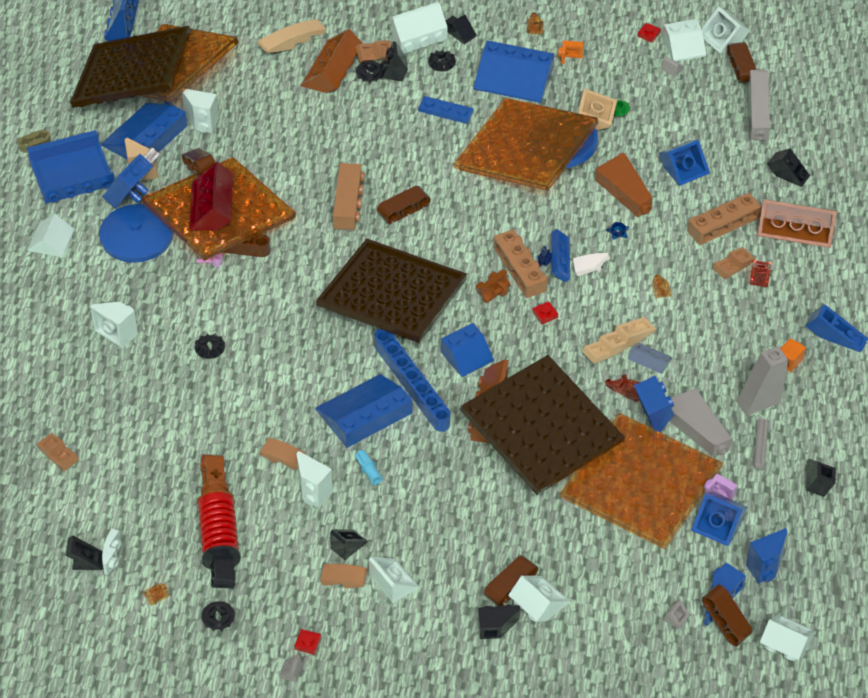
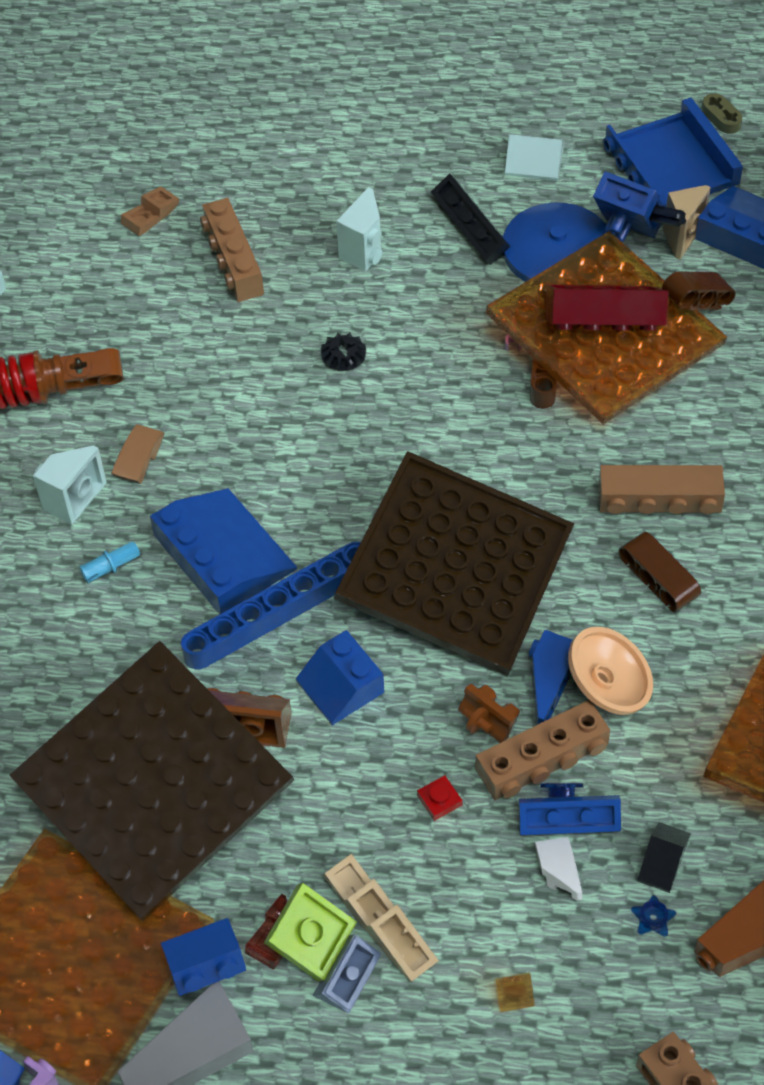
camera: 90 degrees right, 5 degrees up
none -> medium nougat brick [200,197,264,302]
none -> lime plate [264,883,357,982]
none -> black plate [431,173,510,265]
none -> blue slope [529,630,572,725]
none -> light nougat dish [568,627,653,715]
none -> black slope [637,822,691,893]

